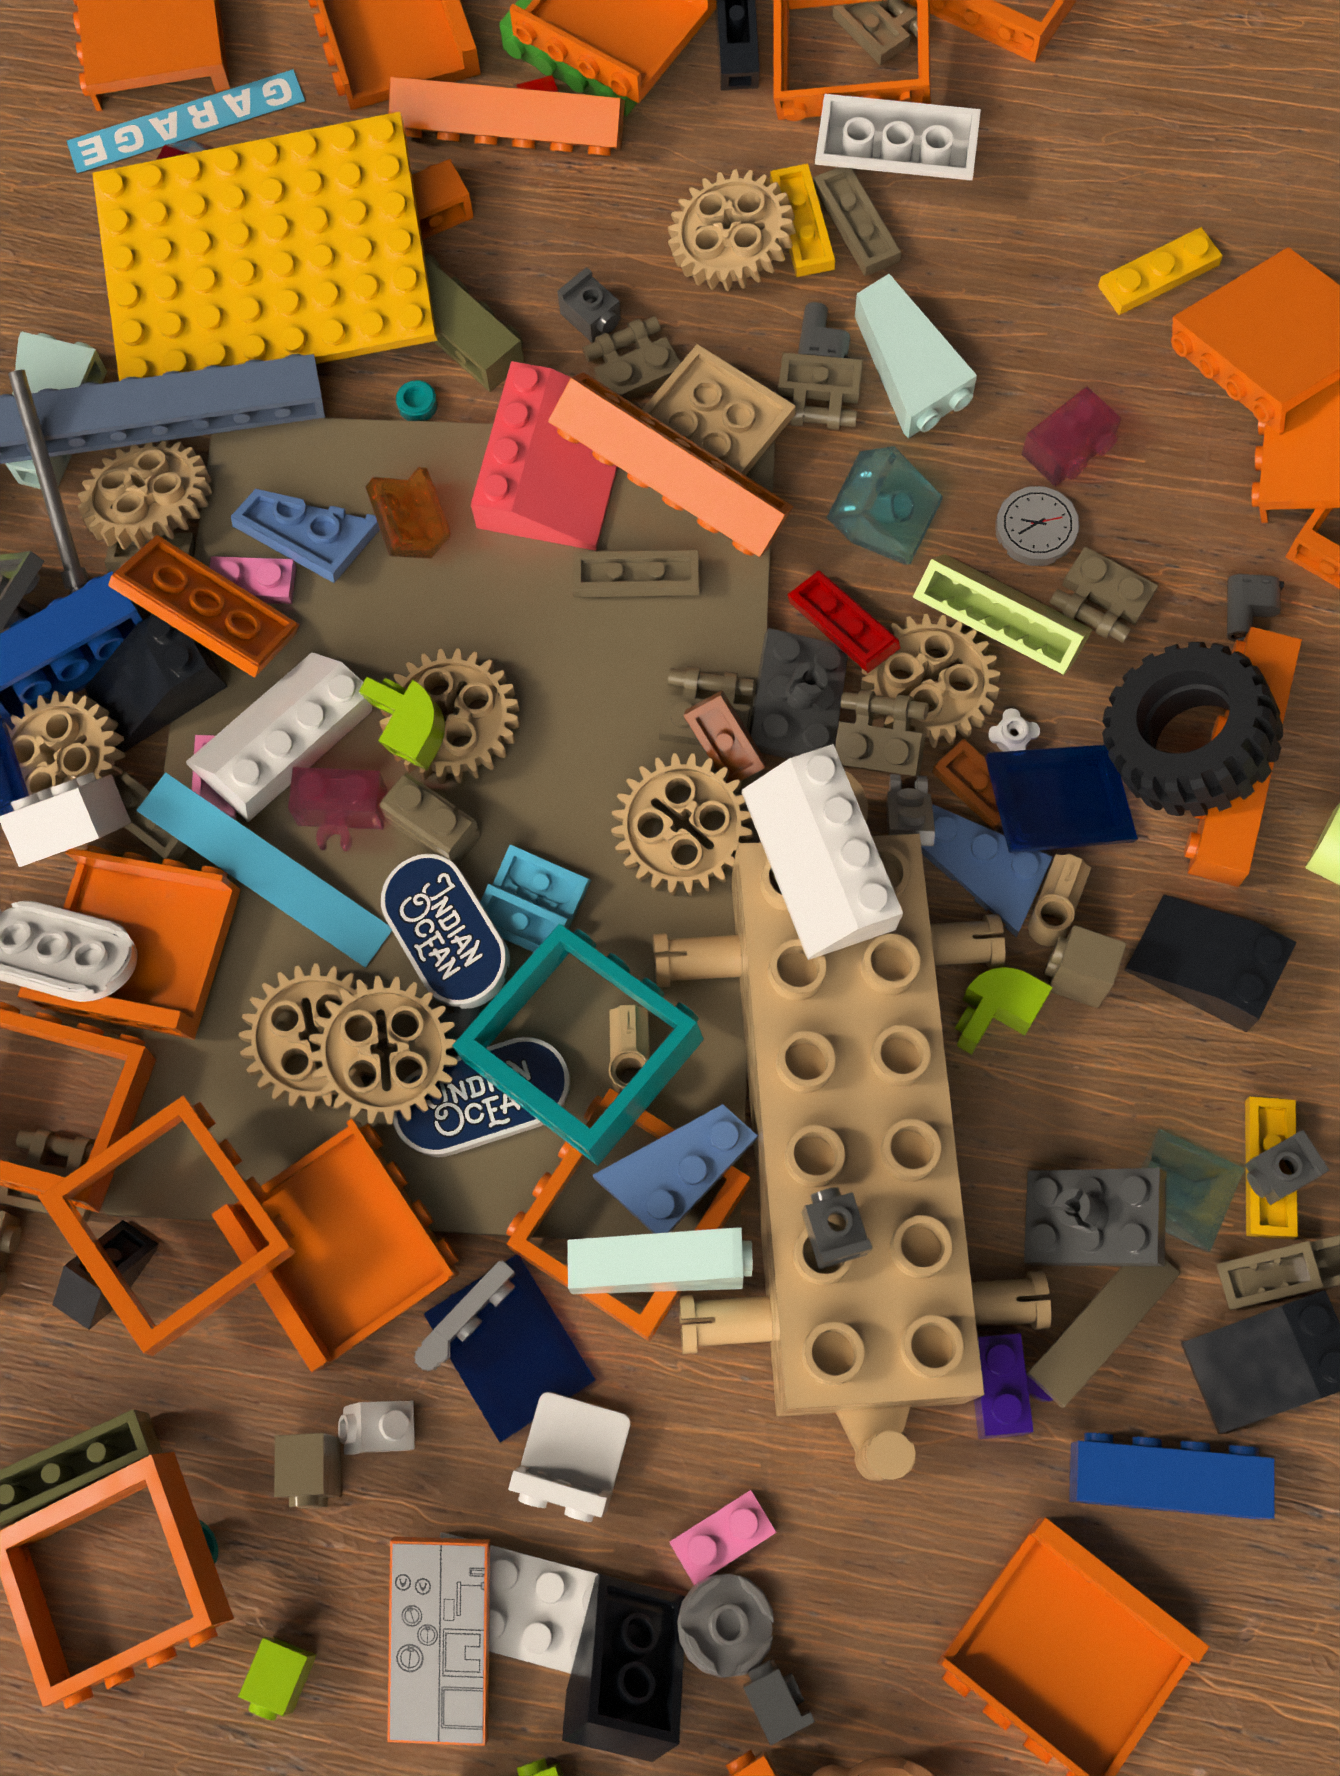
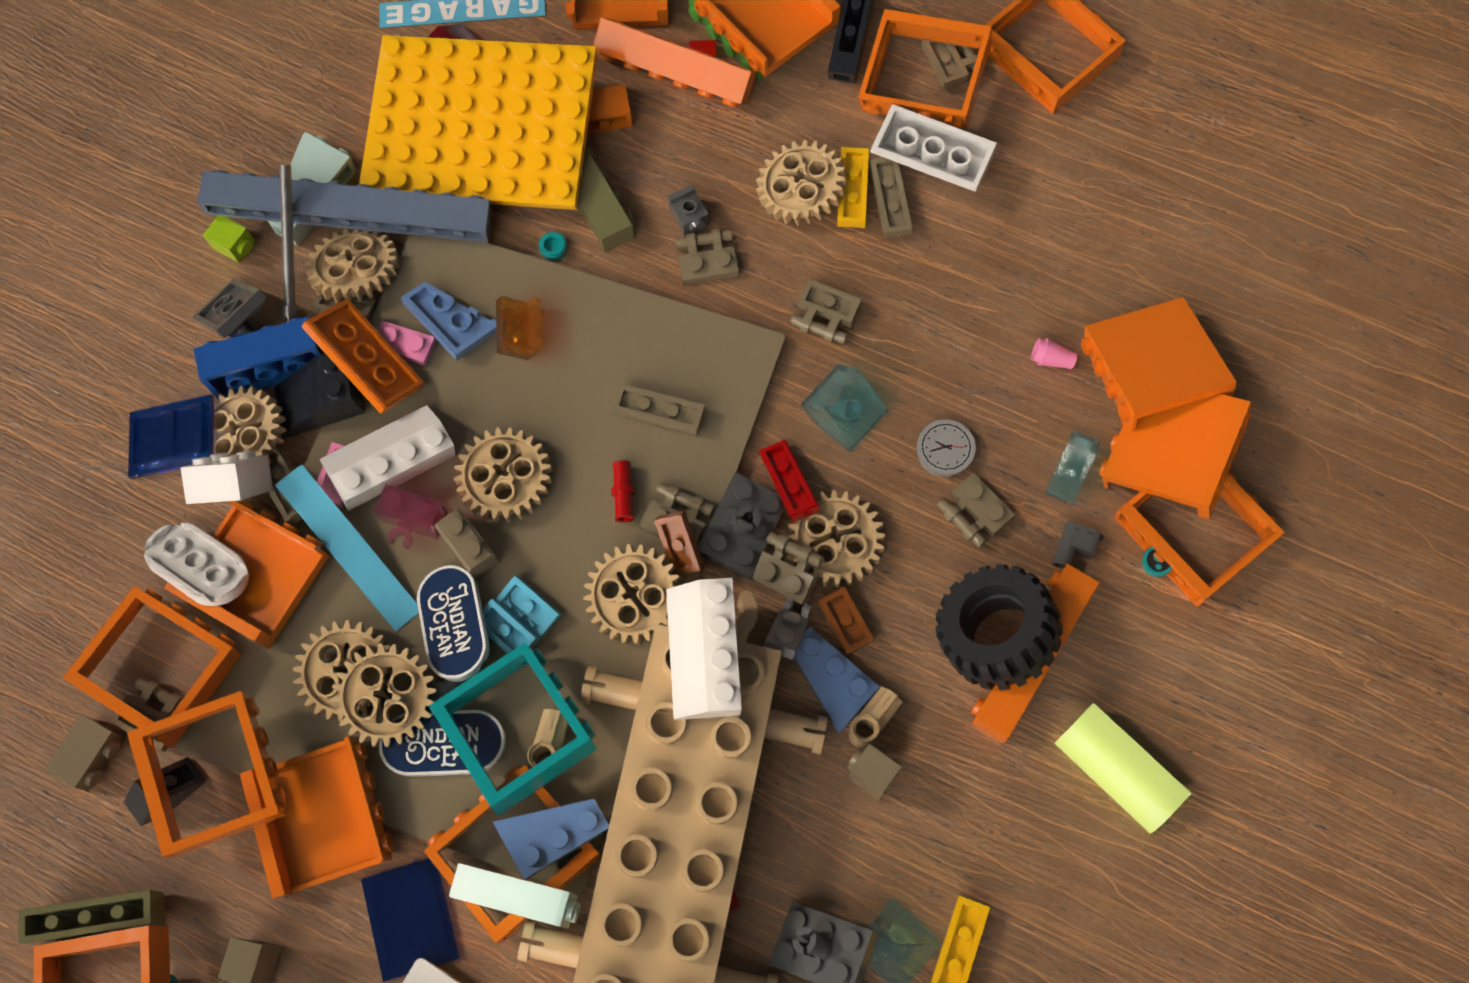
camera: 15 degrees right, 0 degrees up
white bracket [338,1401,415,1455] -> none
lime brick [358,677,445,771] -> none
light grey hinge [413,1260,516,1371] -> none
coral slope [471,361,618,551] -> none
orange brick [548,372,794,557] -> none
tan plate [642,344,796,476] -> none
dark grey piece [798,302,850,359] -> none
dark grey brick [802,1187,872,1269] -> none
light aqua slope [855,274,977,438] -> none
yellowish green brick [913,554,1093,675] -> none
lime brick [955,967,1053,1055] -> none
clear blue piece [985,745,1138,853] -> none
white plate [988,708,1040,757] -> none
clear pink brick [1022,386,1121,487] -> none
yellow plate [1098,227,1223,315] -> none
black slope [1124,894,1297,1033] -> none
dark grey brick [1245,1130,1330,1205] -> none
none -> red pin [611,460,635,523]
none -> bright pink cone [1031,338,1077,370]
none -> clear light blue slope [1045,430,1100,505]

